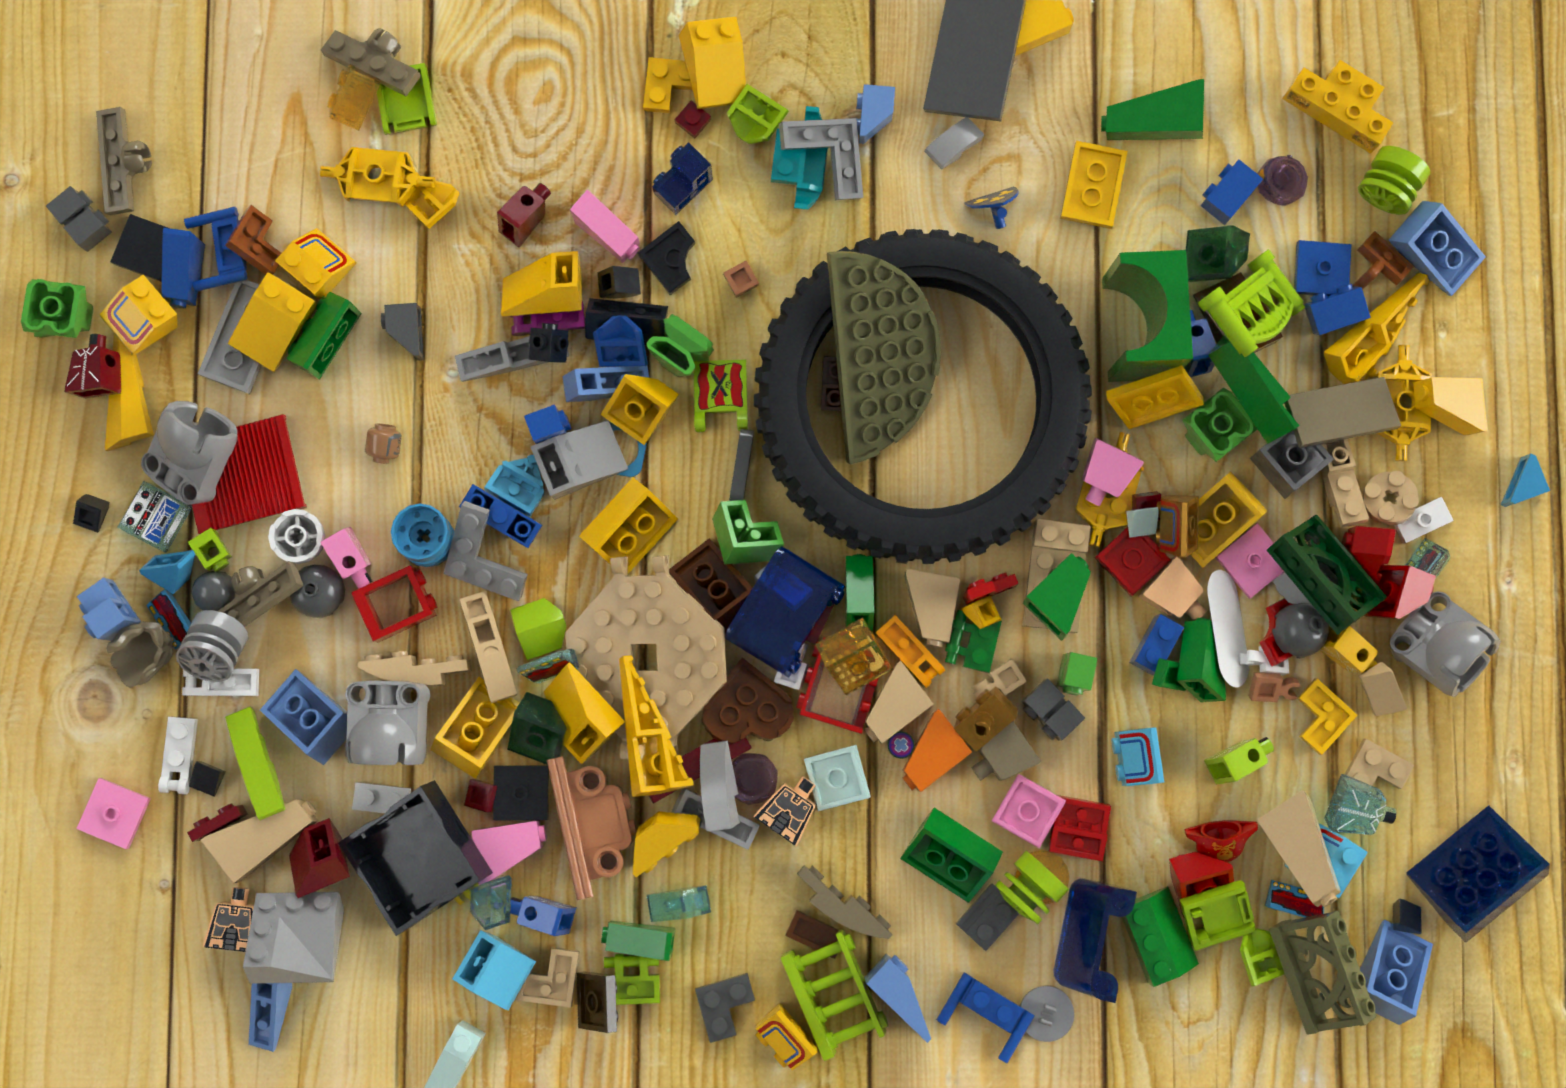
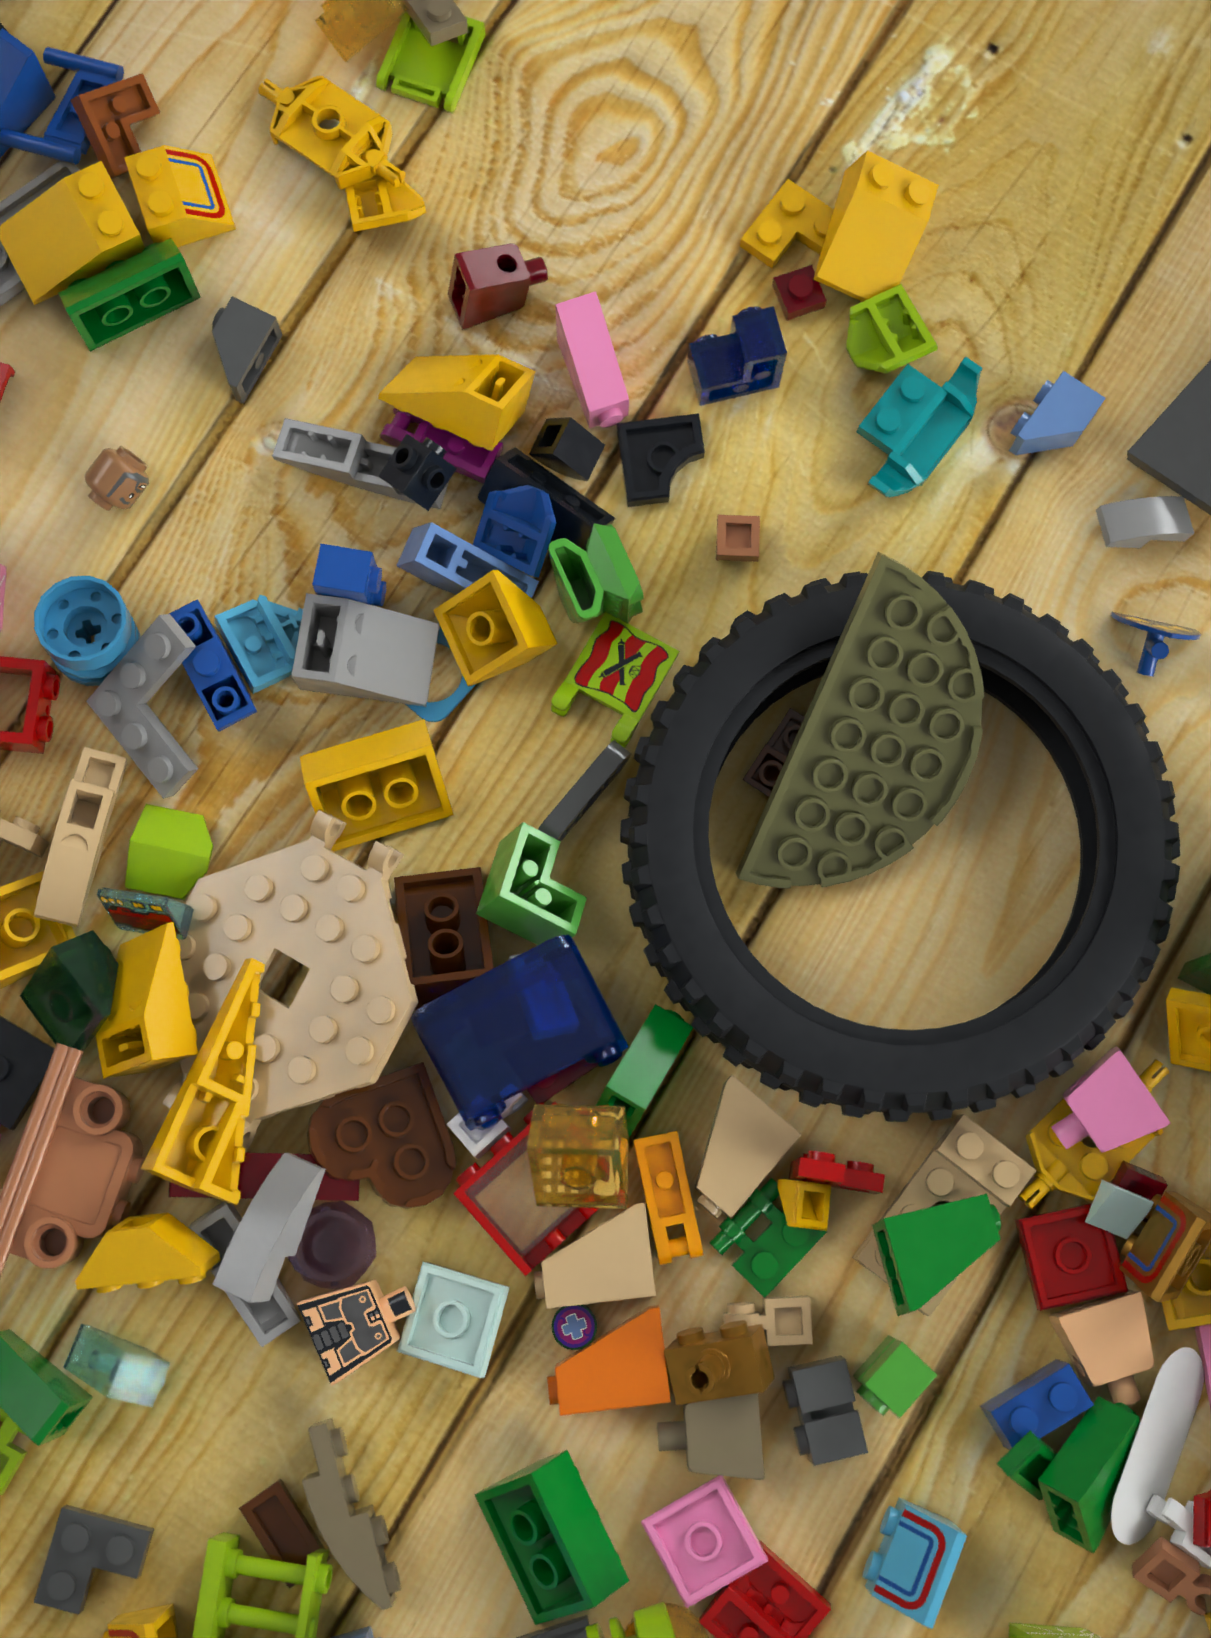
camera: 30 degrees right, 5 degrees down
light grey plate [779,118,863,201] -> none

